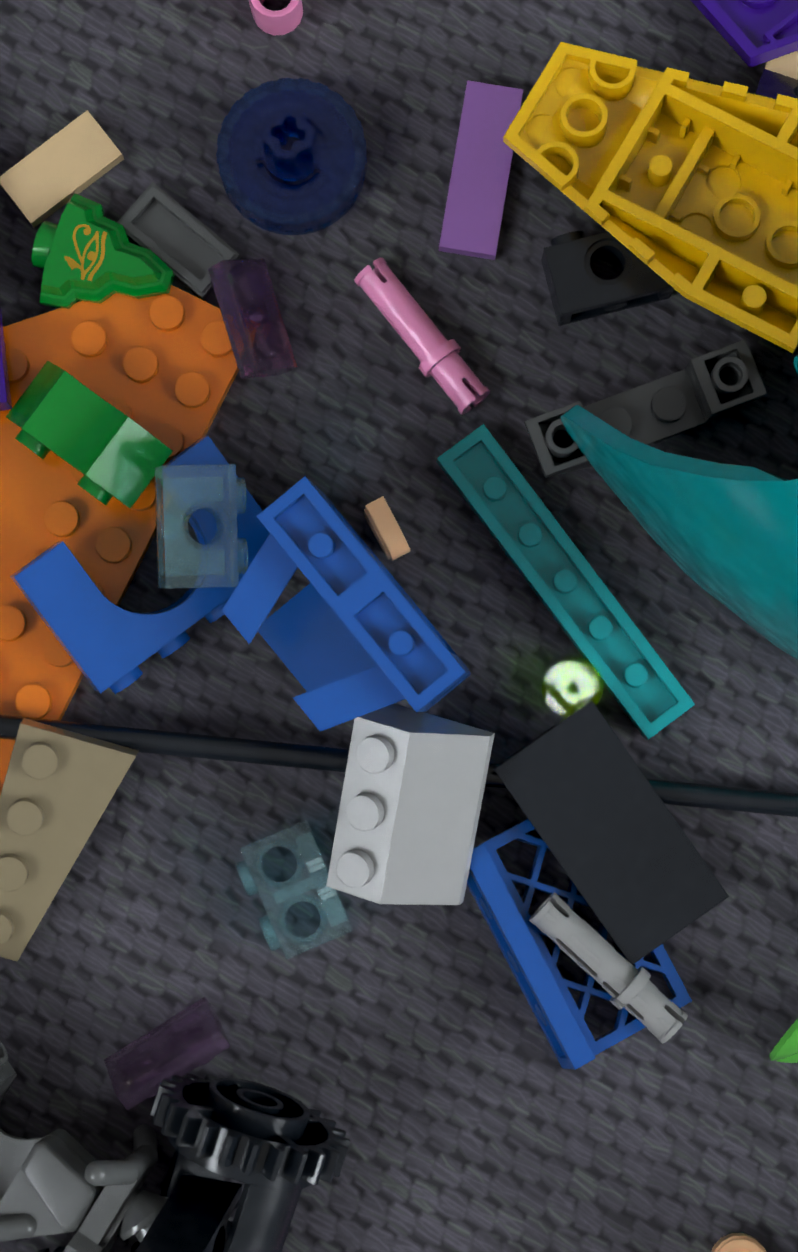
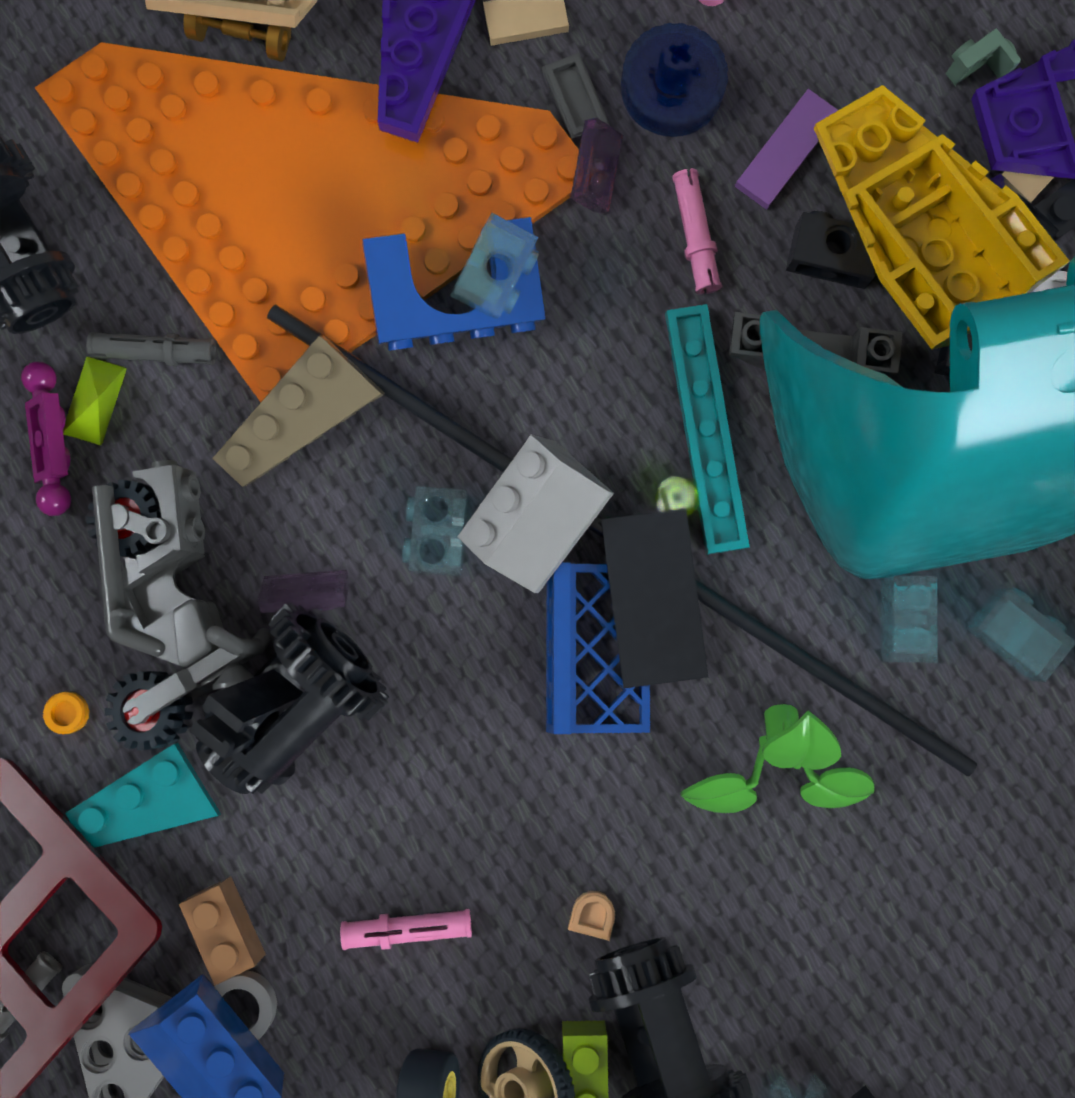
camera: 25 degrees right, 0 degrees up
green brick [6,361,173,508] -> none
green rock [32,193,175,309] -> none
blue piece [222,476,471,732] -> none
light nougat tile [364,496,410,561] -> none
light grey pin [529,892,688,1044] -> none

